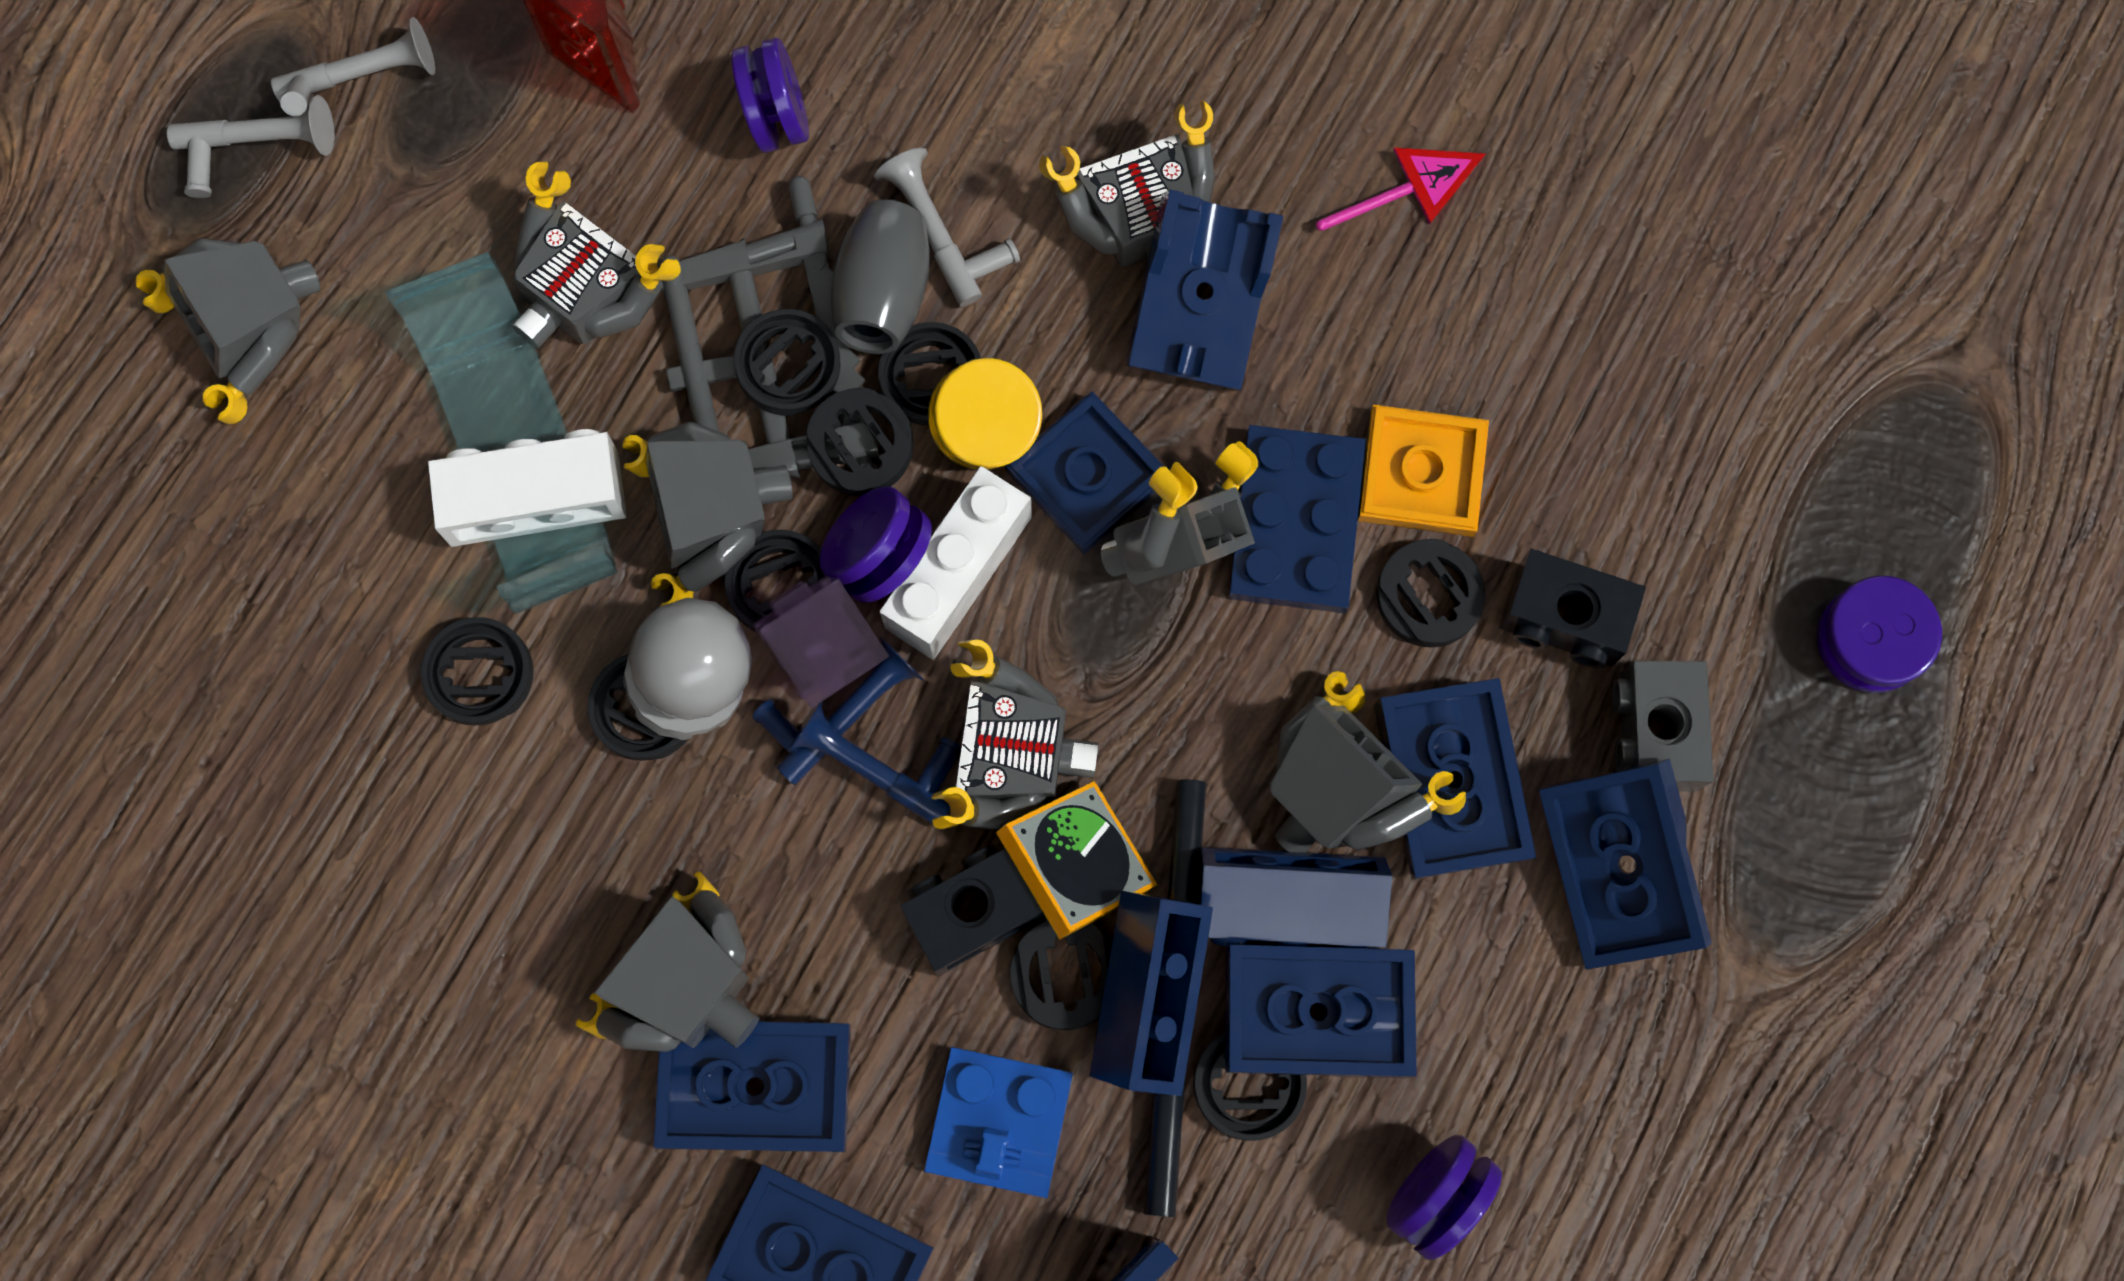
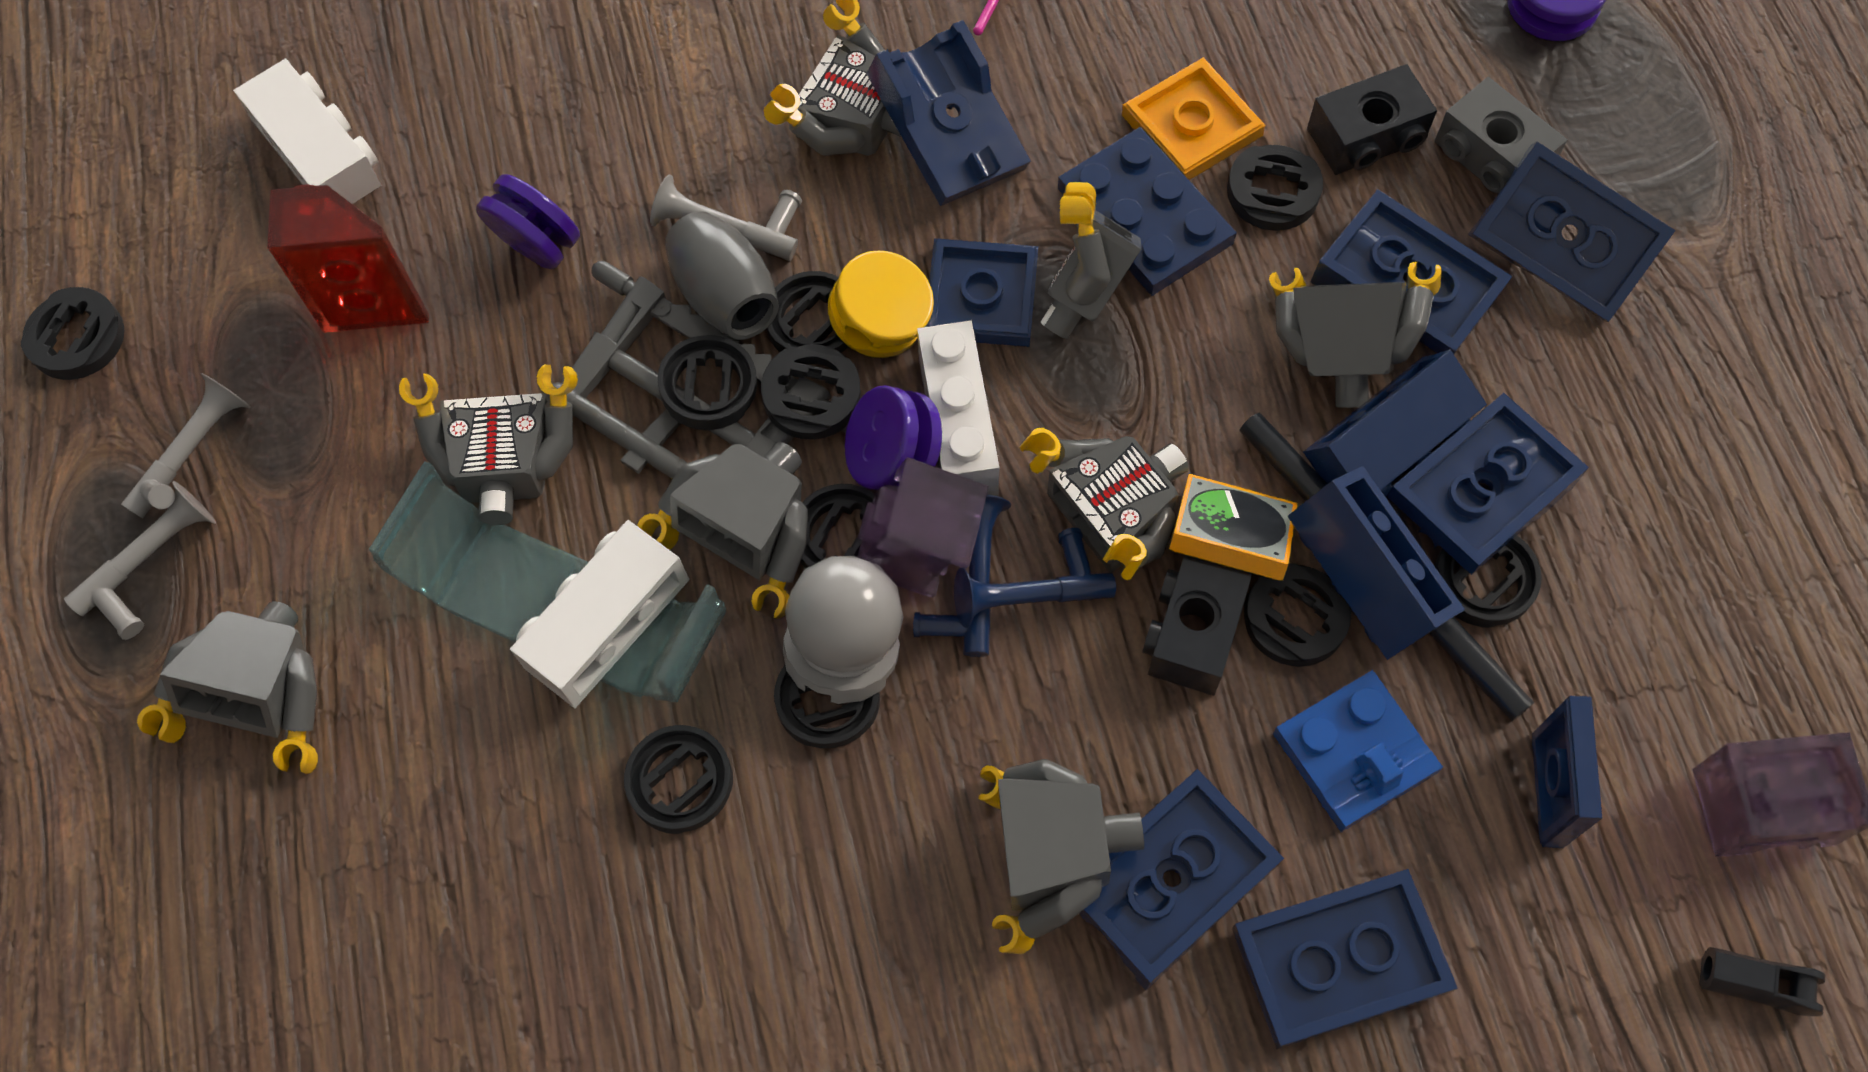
camera: 40 degrees left, 10 degrees down
dark purple head [1386,1135,1502,1260] -> none

